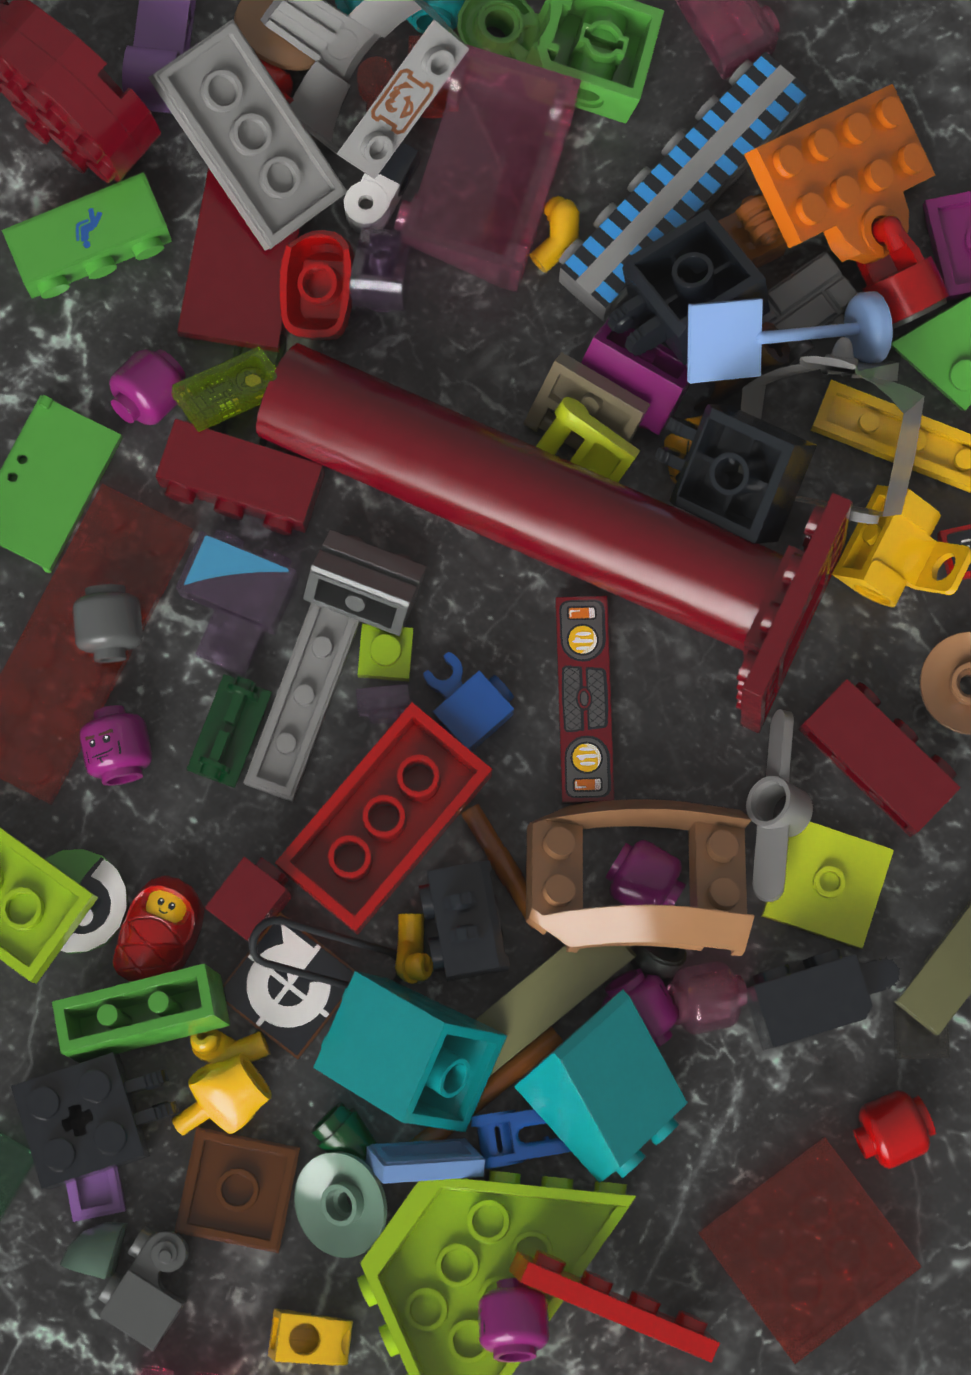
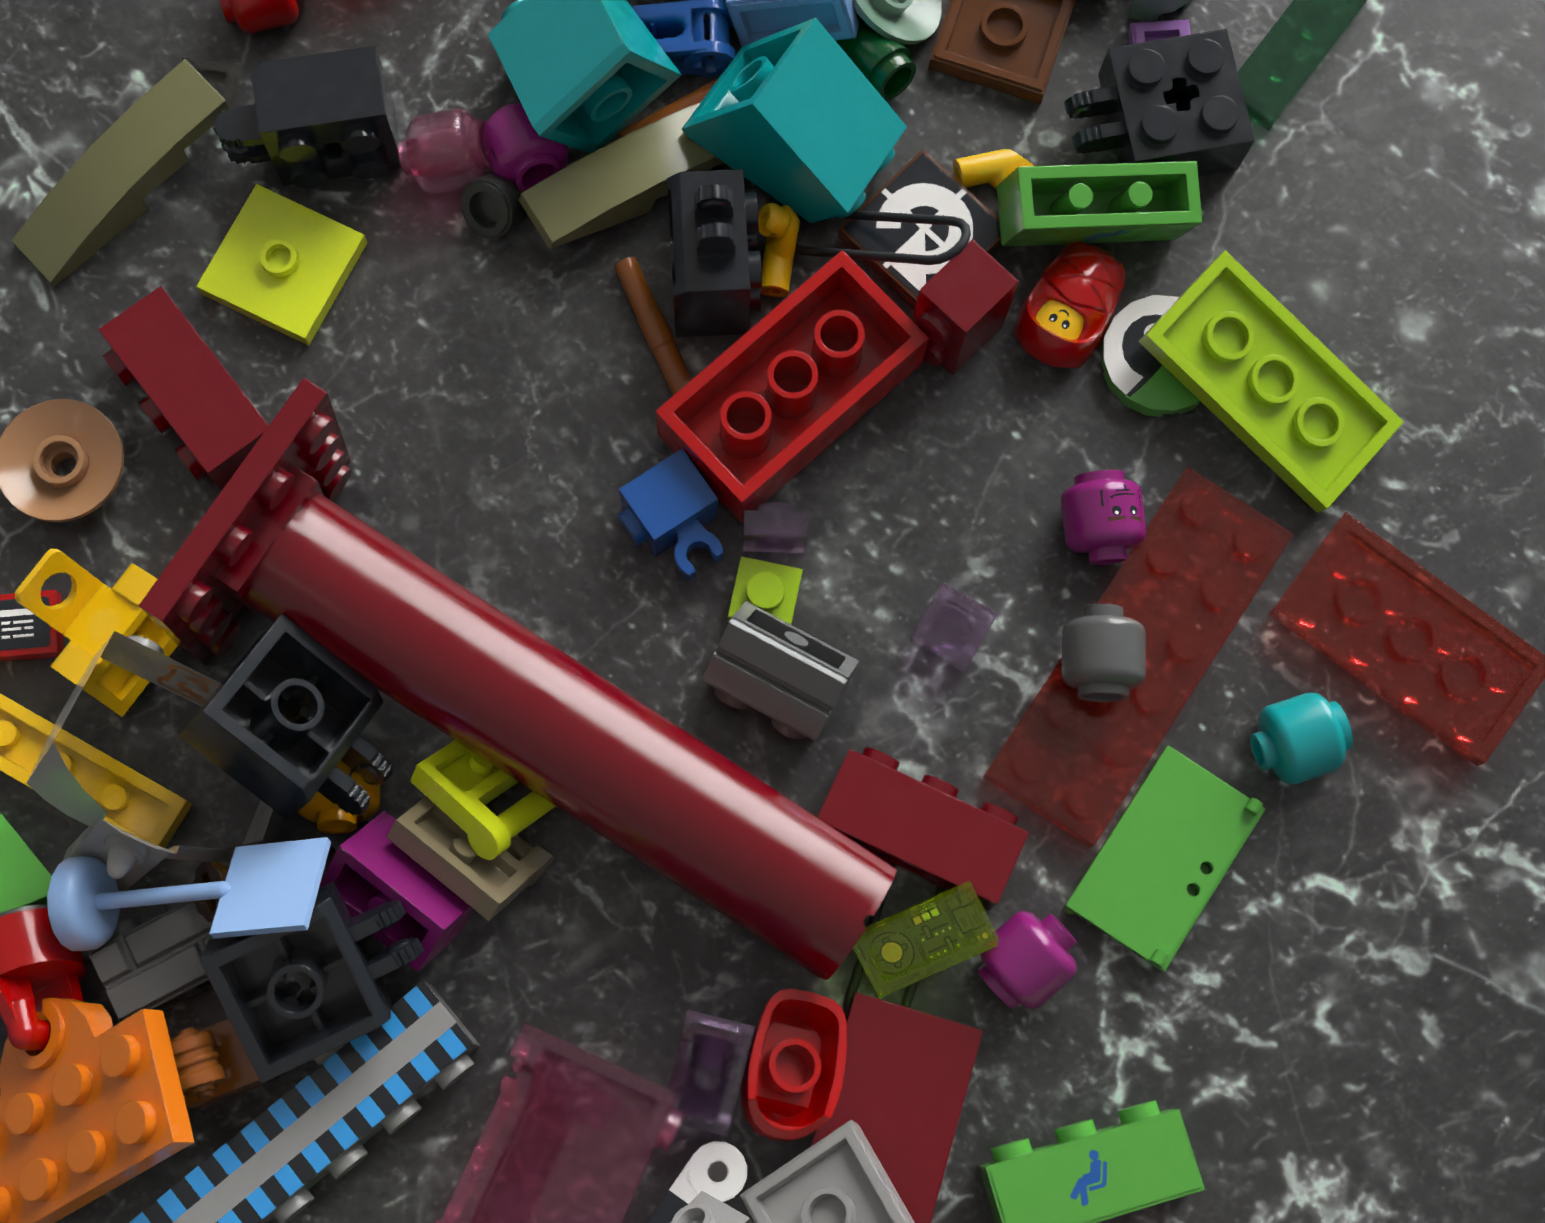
camera: 175 degrees left, 5 degrees down
yellow piece [172,1053,272,1135] -> none
clear purple brick [176,529,299,635] -> none
dark green hinge [186,674,272,788] -> none
light grey tile [243,603,360,802] -> none
medium nougat wedge [526,799,755,956] -> none
yellow arm [529,196,580,273] -> none
tile [555,596,614,804] -> none
magenta head [605,839,686,905] -> none
light grey piece [746,709,813,902] -> none

